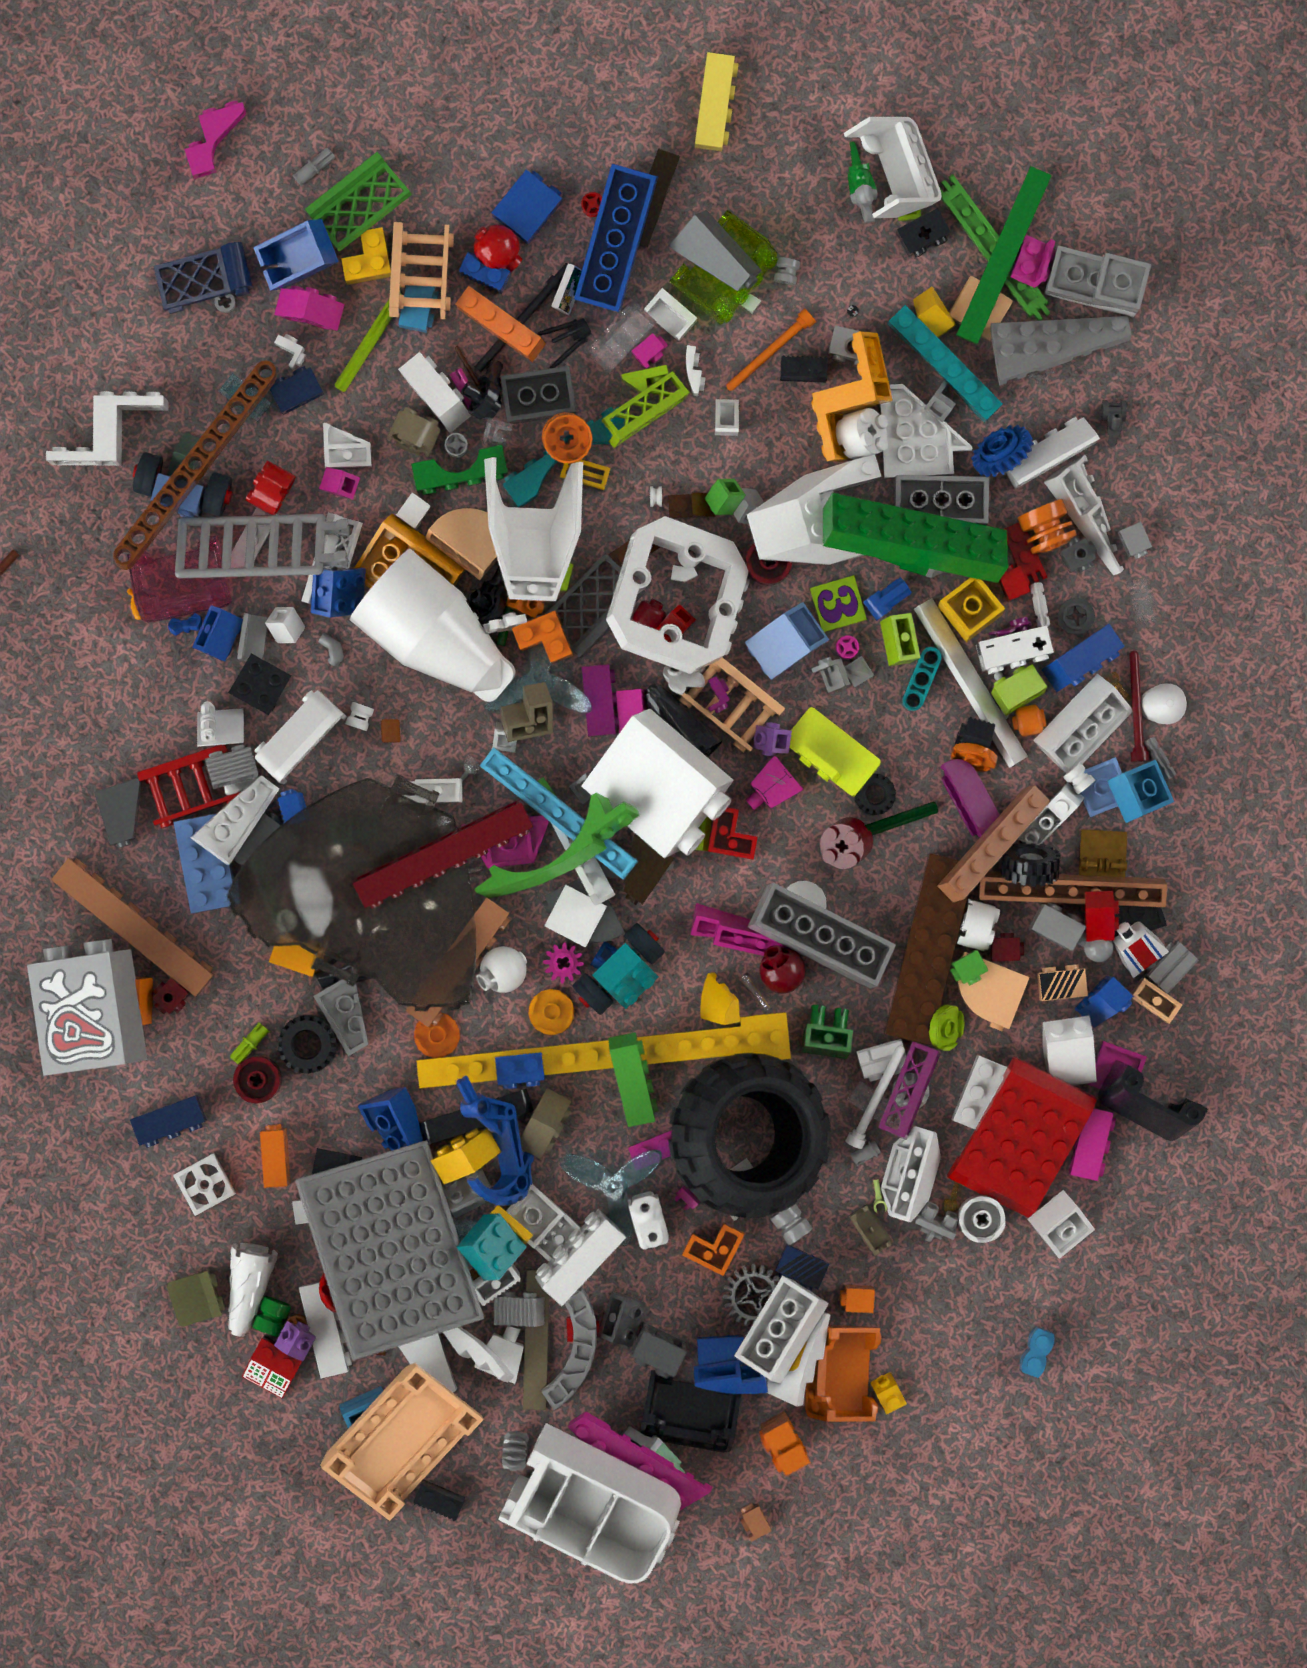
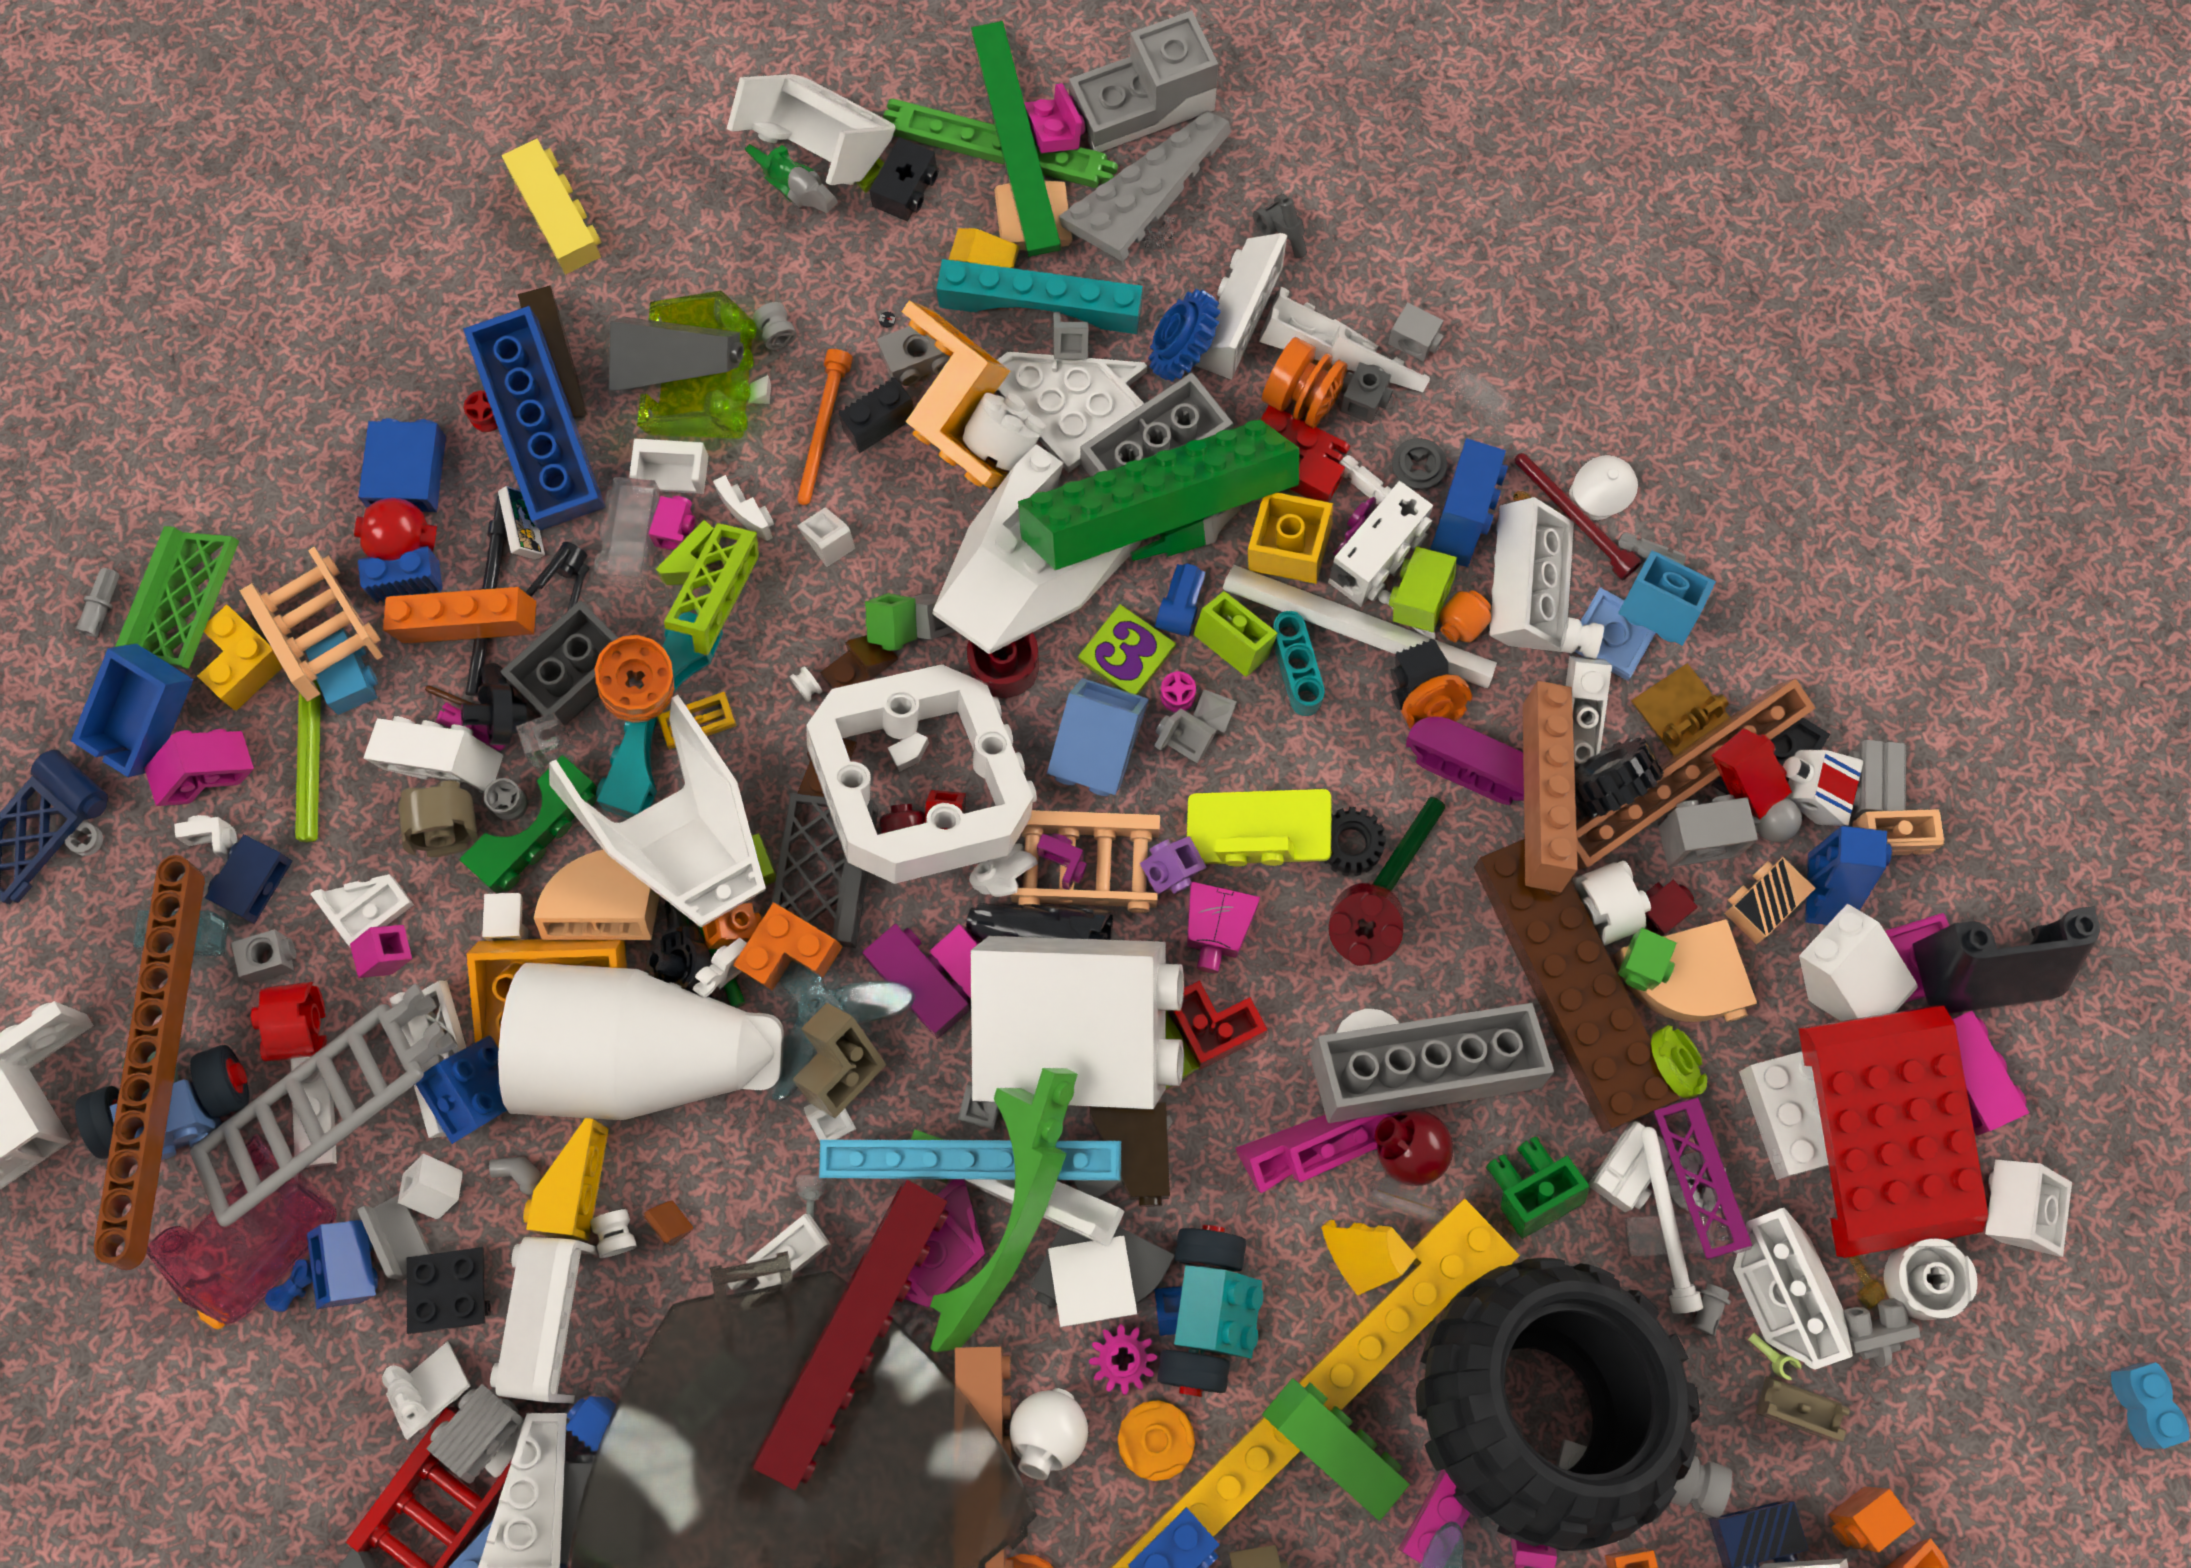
camera: 30 degrees left, 15 degrees down
none -> light grey brick [231,929,297,984]
none -> yellow slope [523,1118,609,1241]

